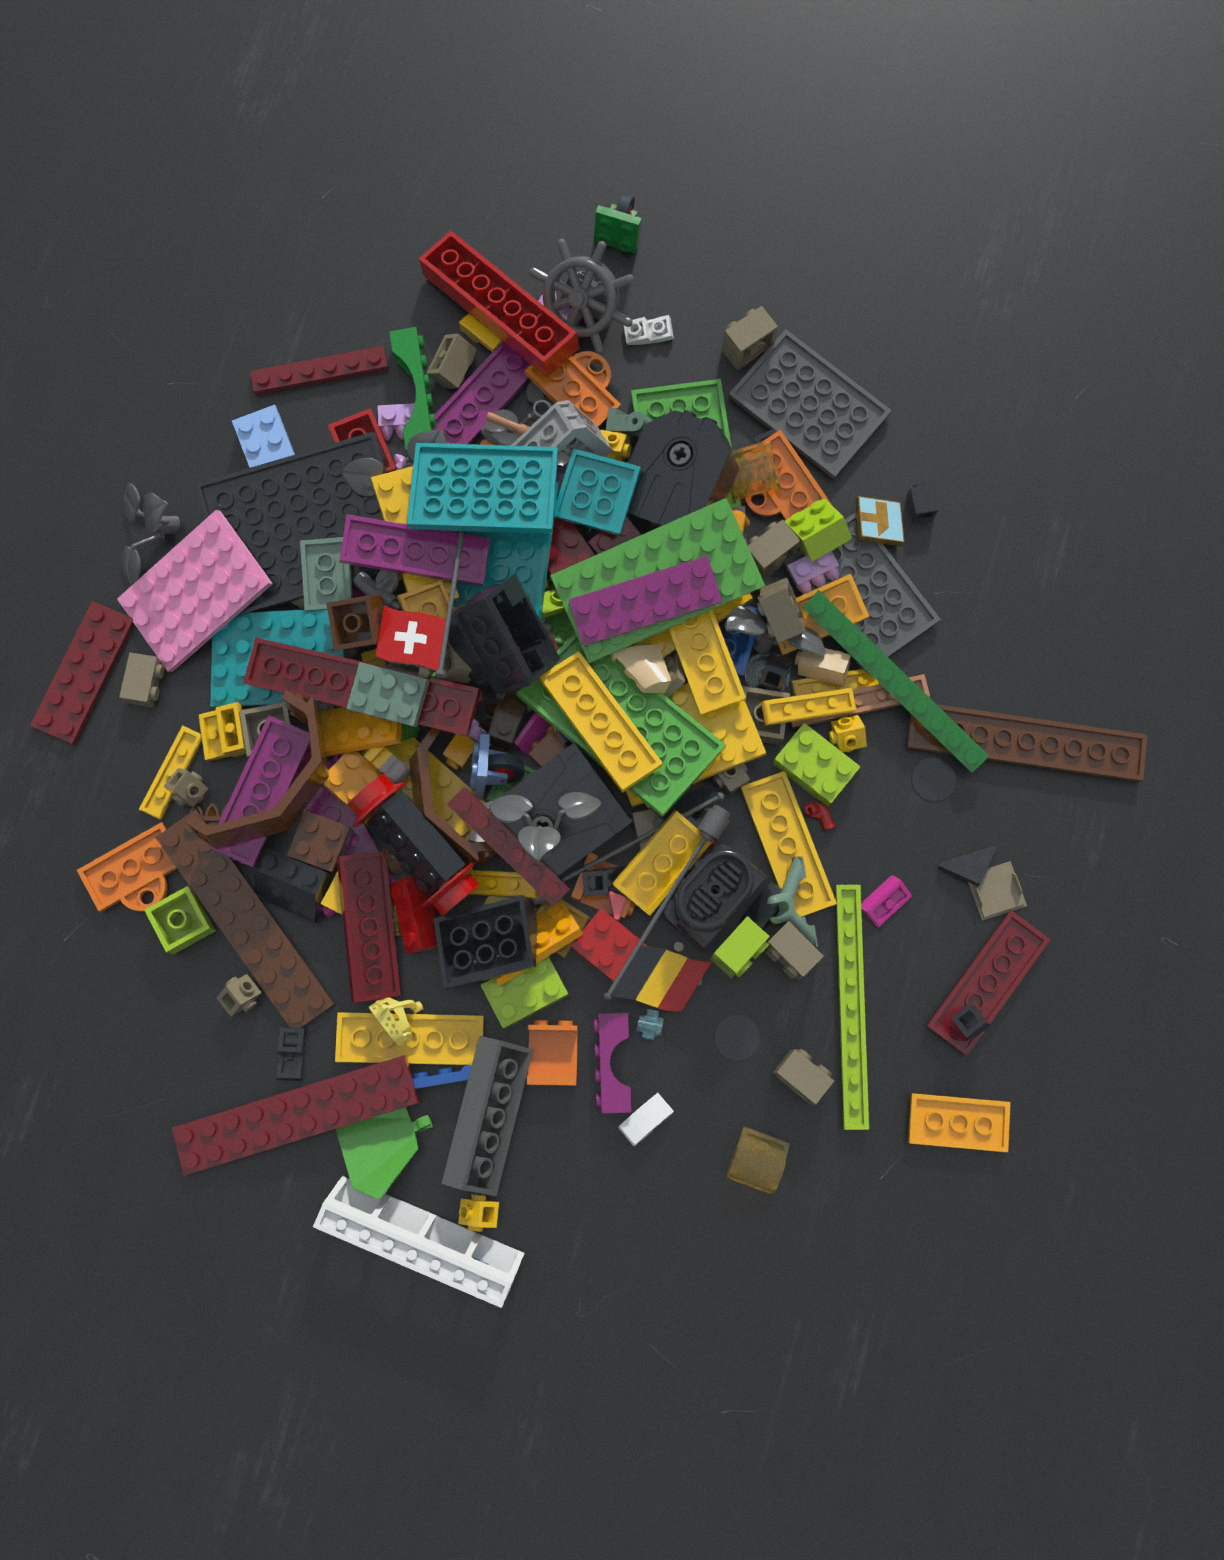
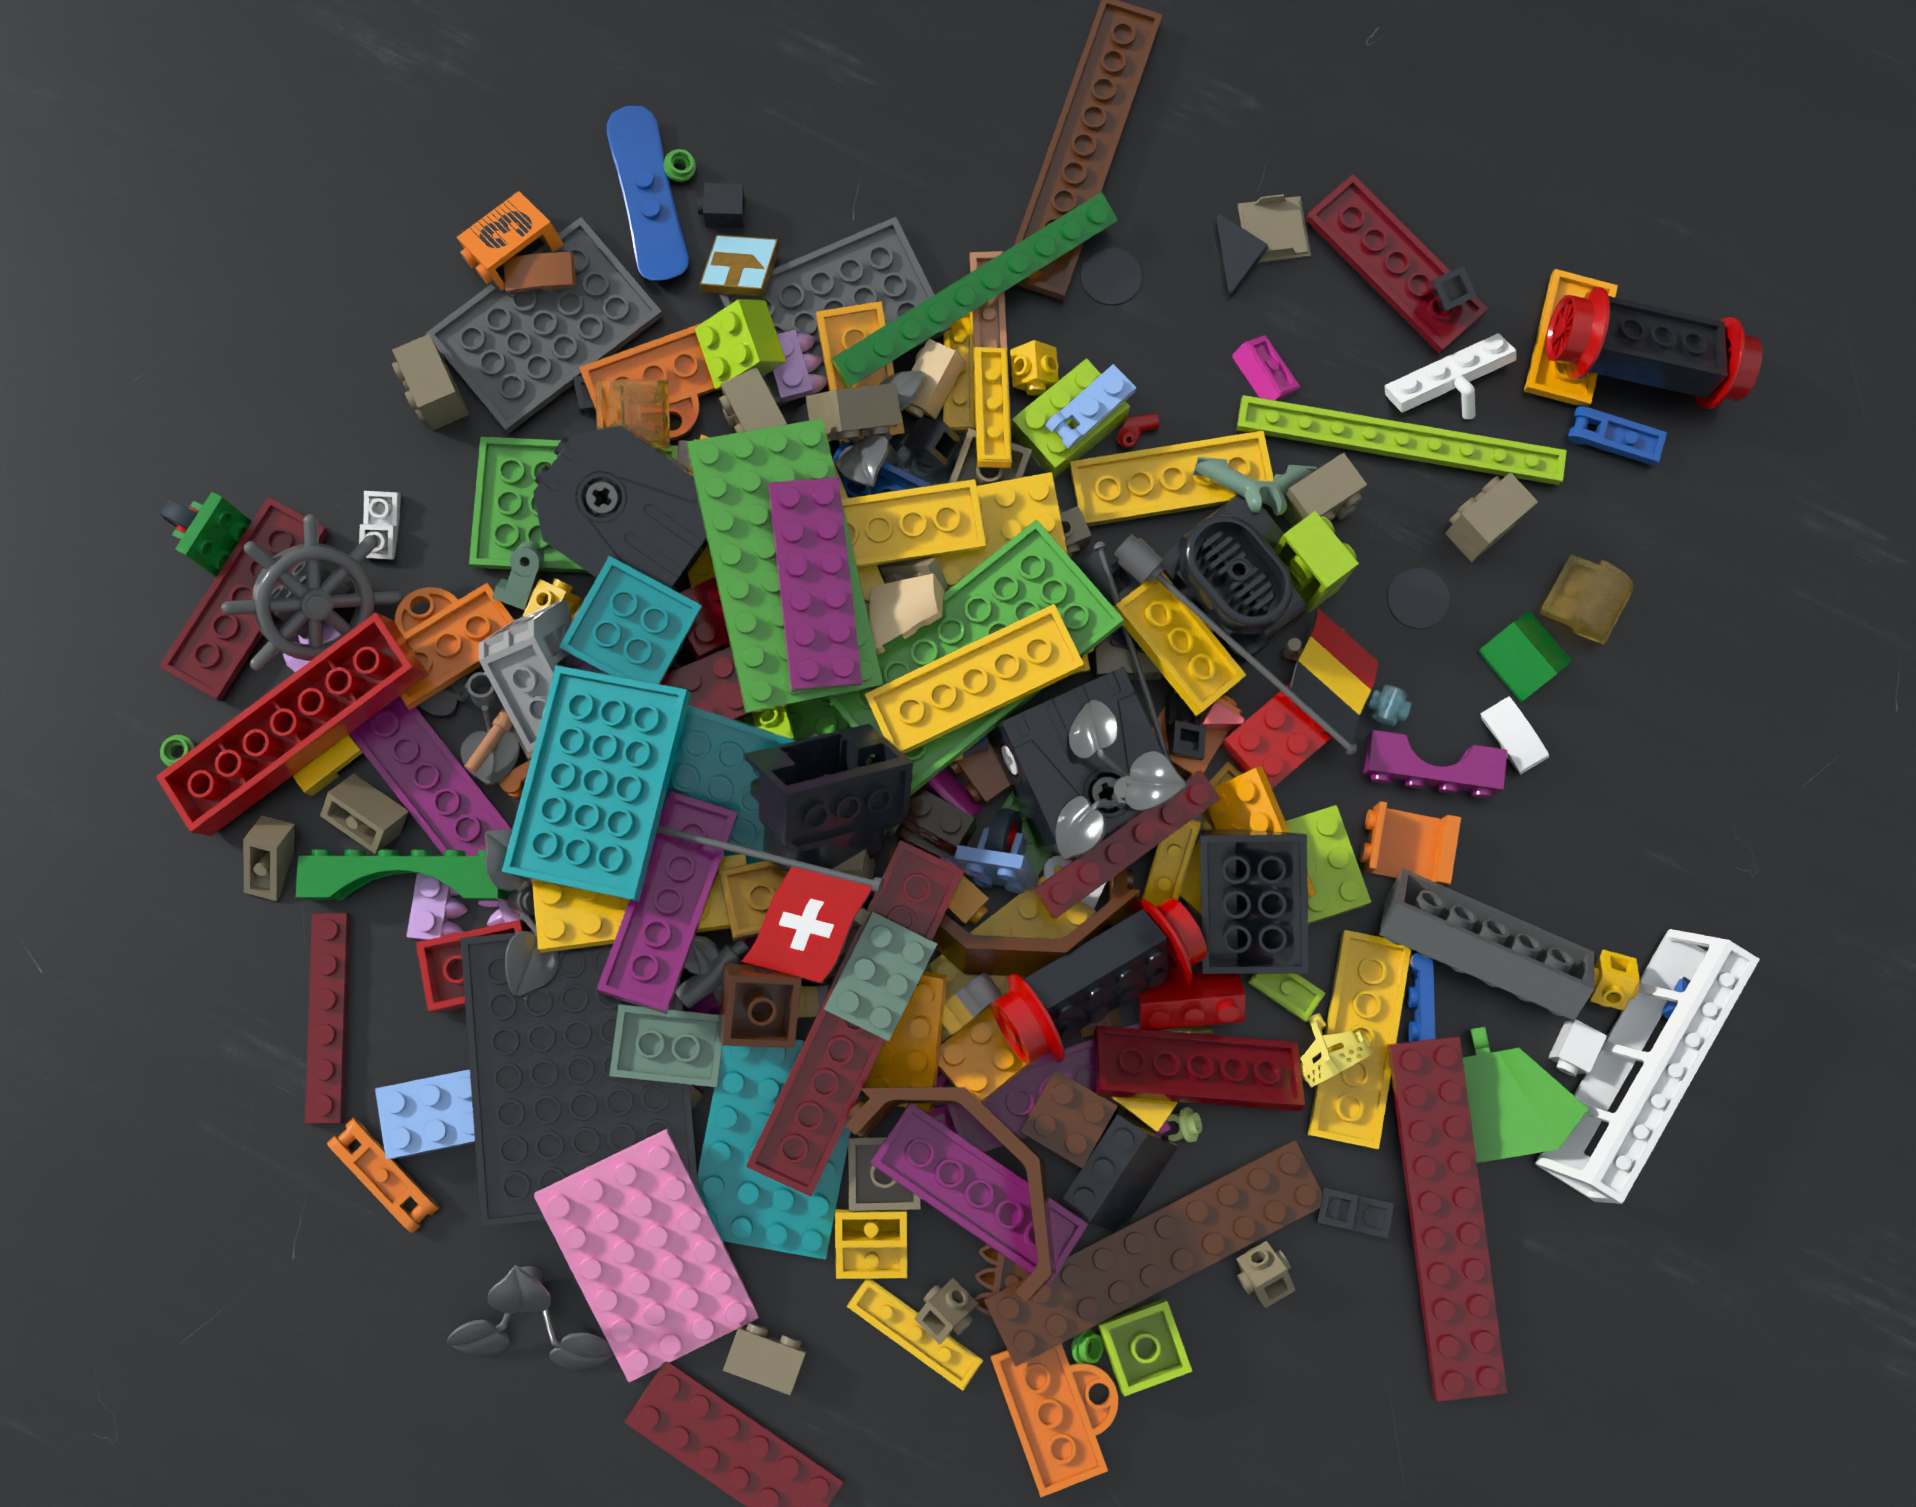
camera: 85 degrees left, 0 degrees up
none -> dark red plate [159,496,329,702]
none -> bright green plate [160,735,195,766]
none -> dark tan slope [243,816,295,901]
none -> orange plate [327,1117,440,1234]
none -> orange panel [457,191,564,291]
none -> dark orange slope [503,252,576,294]
none -> blue piece [607,106,689,281]
none -> bright green plate [663,149,696,182]
none -> light blue plate [1045,364,1136,450]
none -> bright green plate [1071,1329,1104,1364]
none -> yellowish green plate [1167,1107,1202,1143]
none -> lime plate [1248,974,1325,1022]
none -> white plate [1385,333,1517,419]
none -> green slope [1478,611,1572,702]
none -> brick [1545,287,1762,409]
none -> white brick [1548,1019,1607,1077]
none -> blue plate [1567,406,1667,466]

